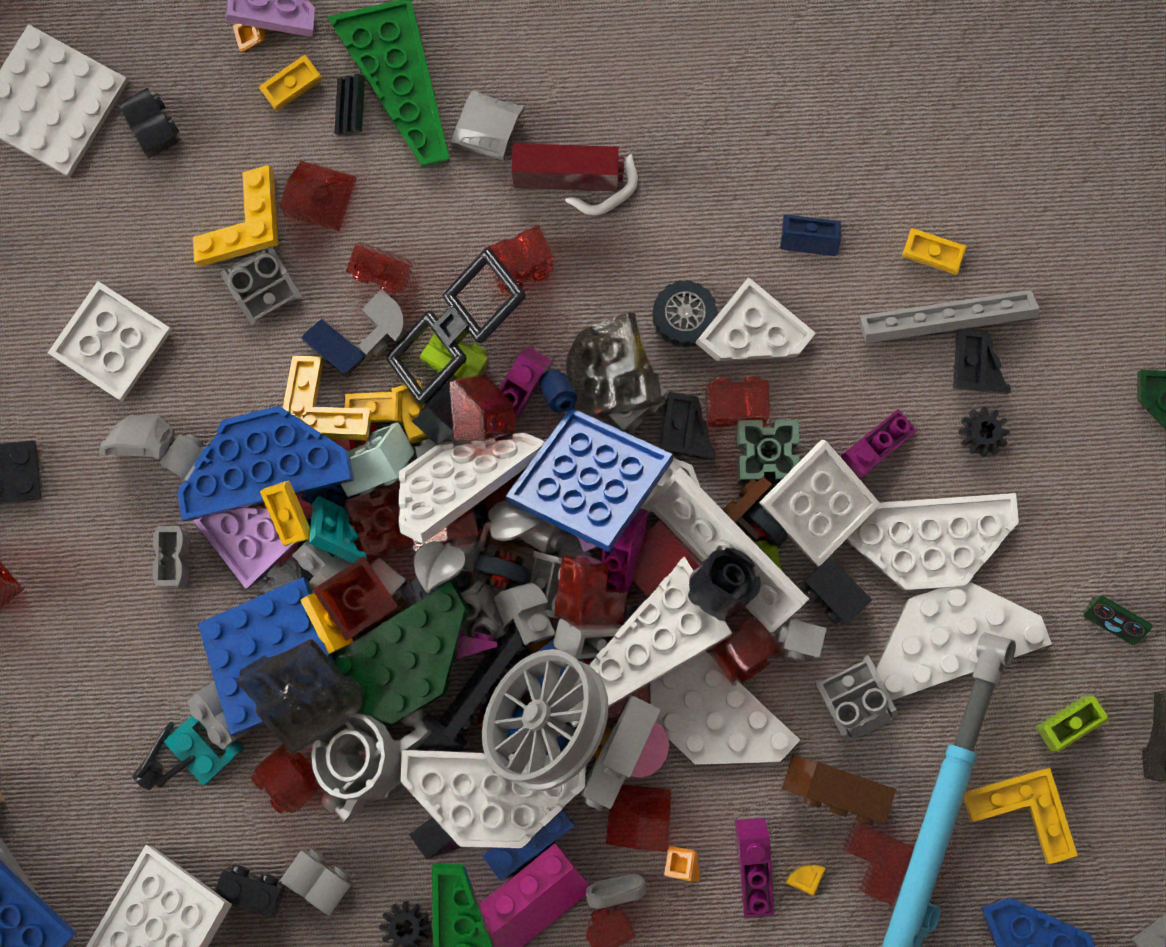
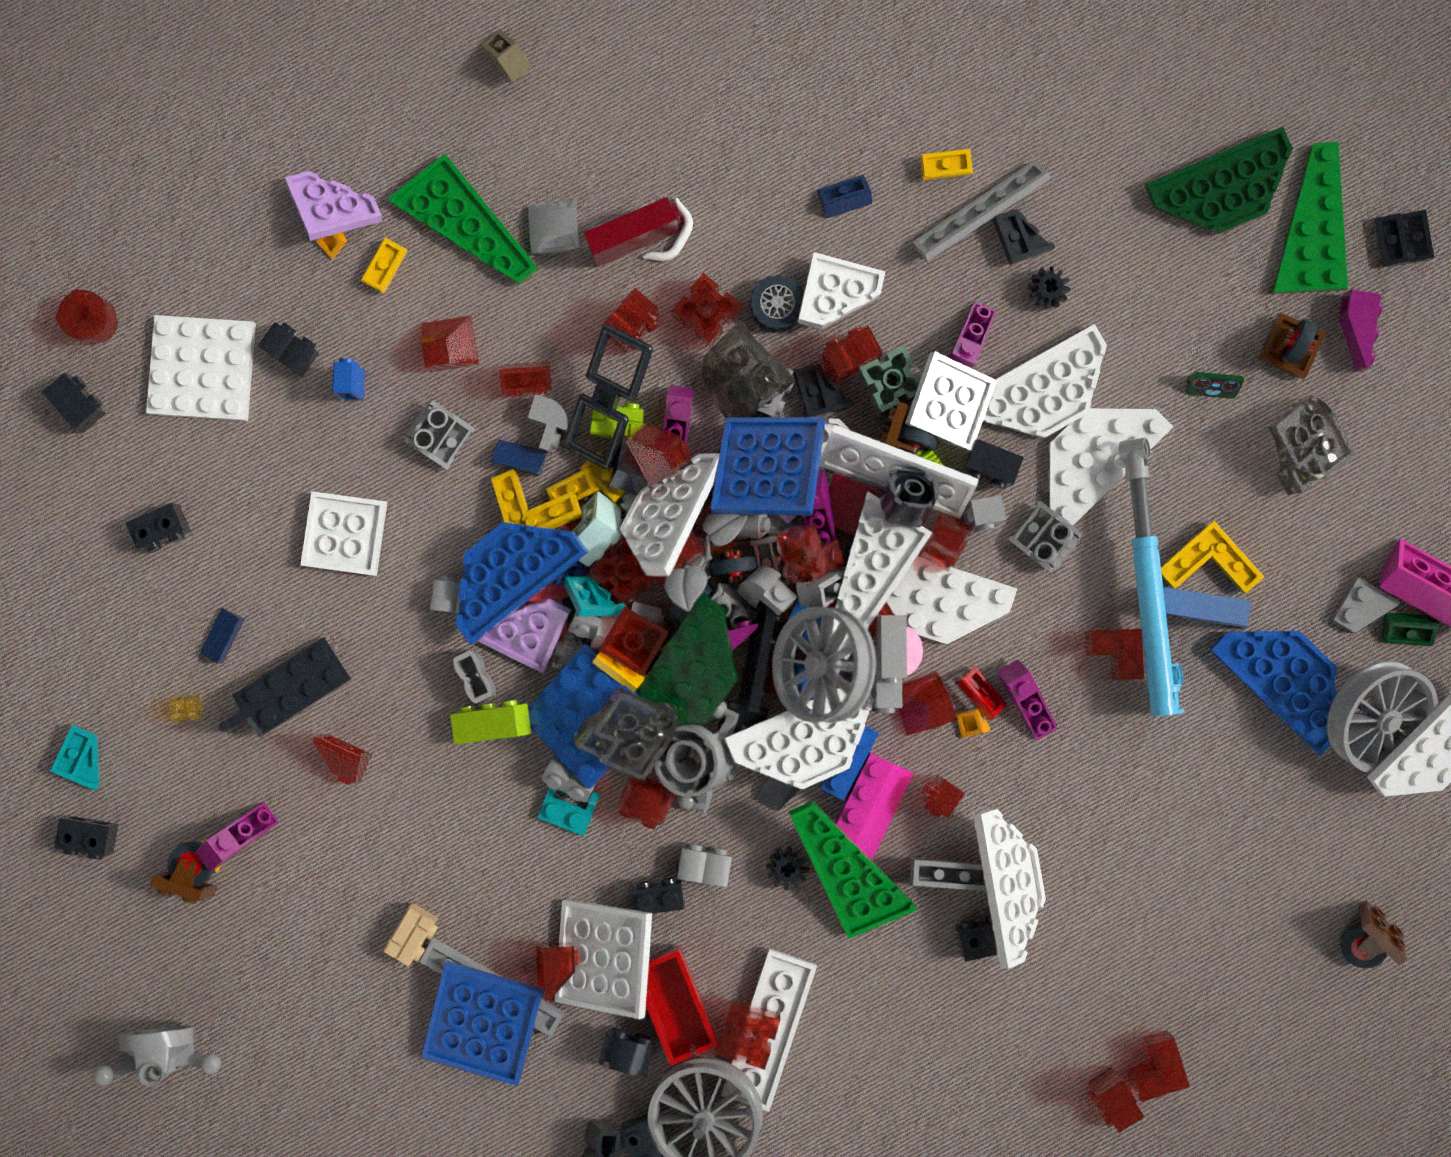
camera: 20 degrees left, 5 degrees up
light grey slope [99,415,173,458] -> none
black plant [132,722,195,790] -> none
yellow plate [193,165,278,267] -> none
yellow plate [260,480,310,547] -> none
black tile [334,74,365,136] -> none
dark blue brick [540,369,578,413] -> none
light grey tile [586,874,646,909] -> none
reddish brown wedge [782,755,896,826] -> none
yellow tile [785,865,826,896] -> none
lime brick [1036,696,1109,752] -> none
none -> blue brick [332,358,365,401]
none -> lime brick [450,700,531,744]
none -> clear red slope [536,942,579,1001]
none -> clear red brick [671,273,742,348]
none -> red tile [957,666,1007,721]
none -> medium blue slope [1163,587,1251,629]

